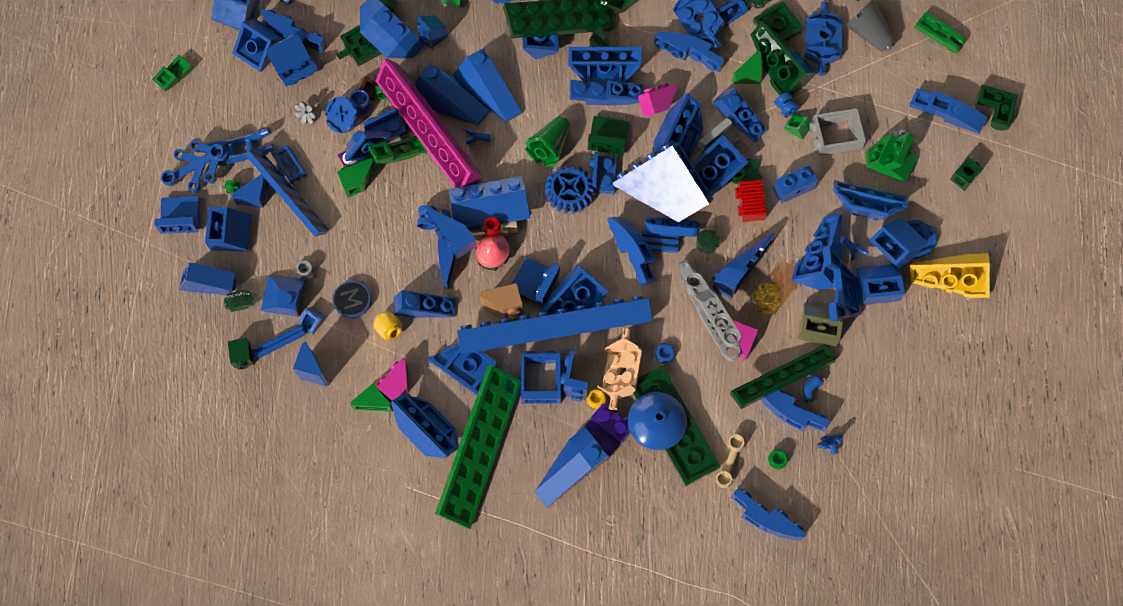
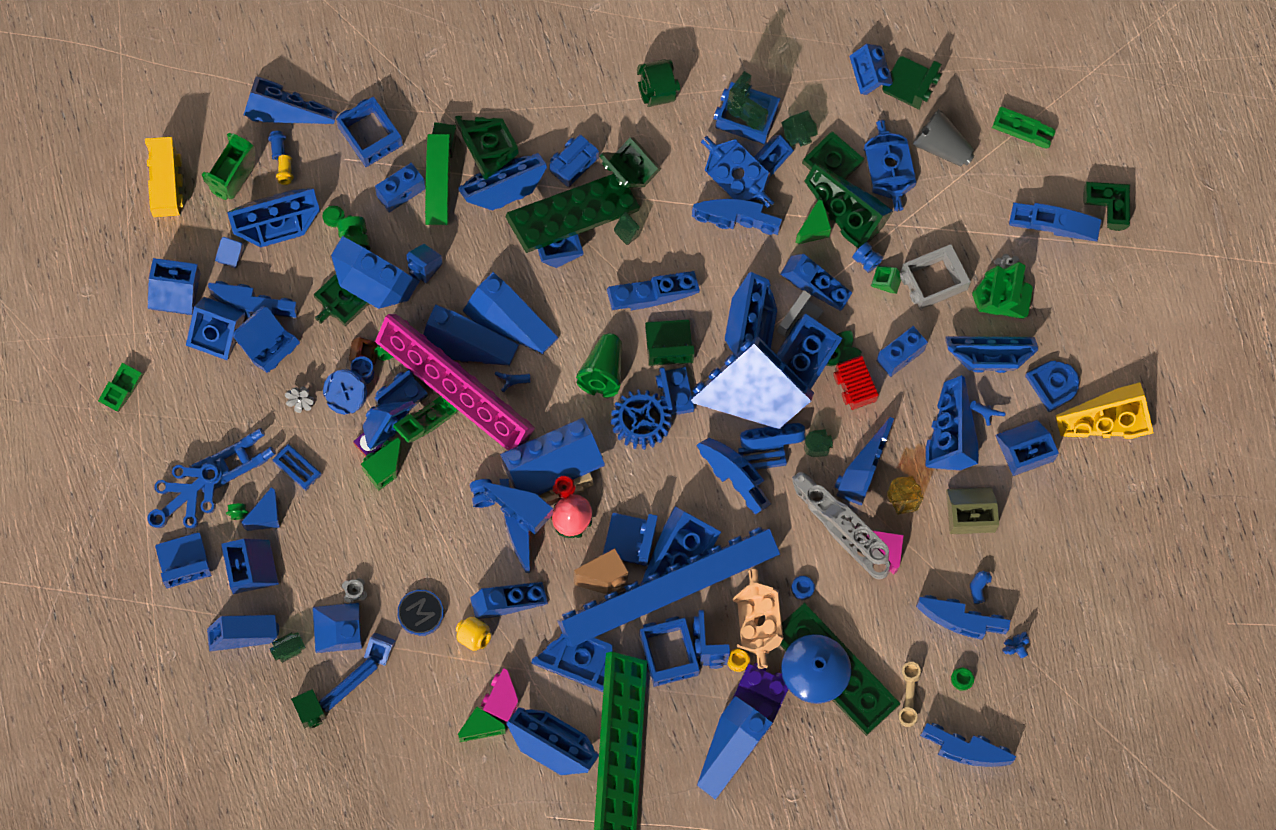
camera: 20 degrees left, 0 degrees up
blue tile [245,149,329,236] -> none
blue slope [293,341,329,386] -> none
blue wedge [568,47,642,84] -> none
dark pink slope [638,83,677,117] -> none
dark green tile [730,344,836,409] -> none
blue wing [823,246,862,322] -> none
blue slope [870,217,928,270] -> none
dark green brick [950,157,983,191] -> none

